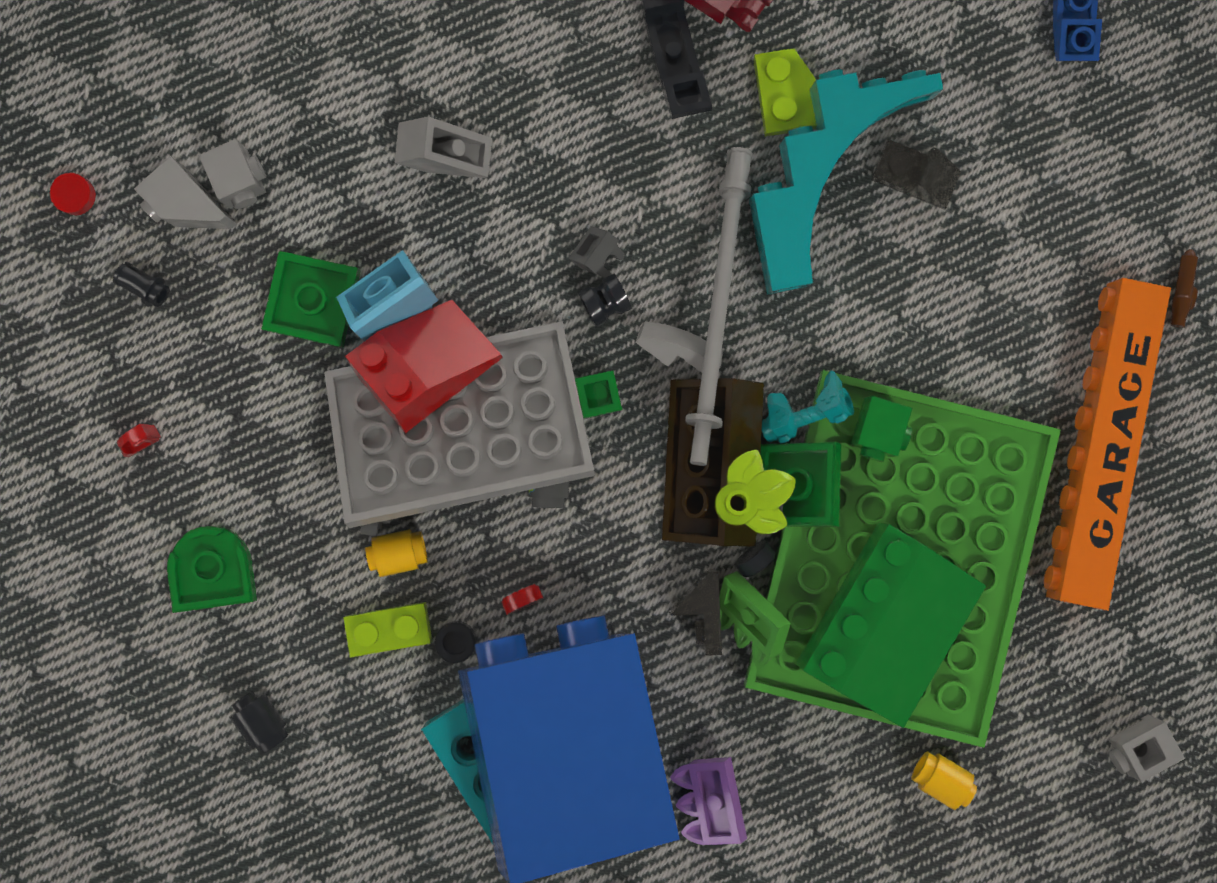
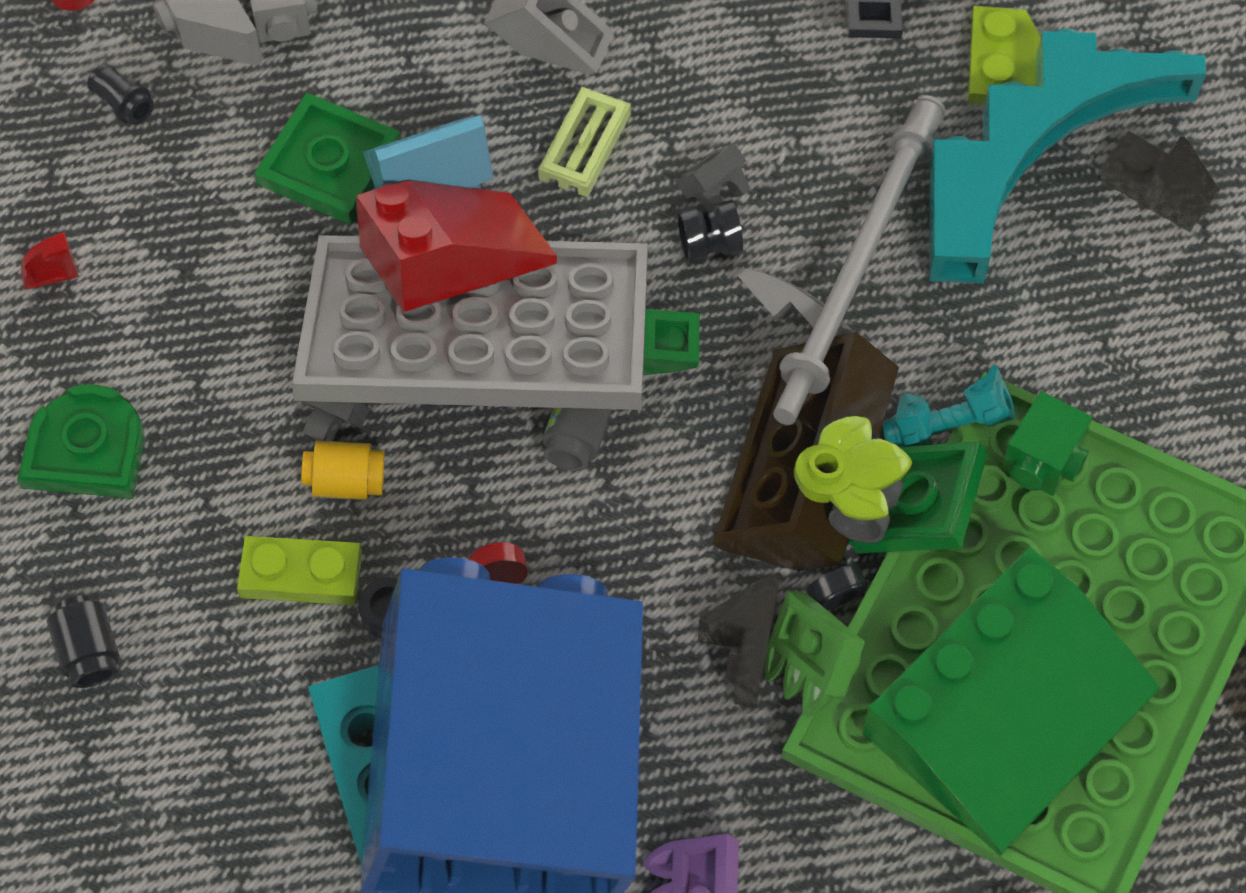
camera: 20 degrees right, 25 degrees down
none -> yellowish green tile [538,87,631,197]

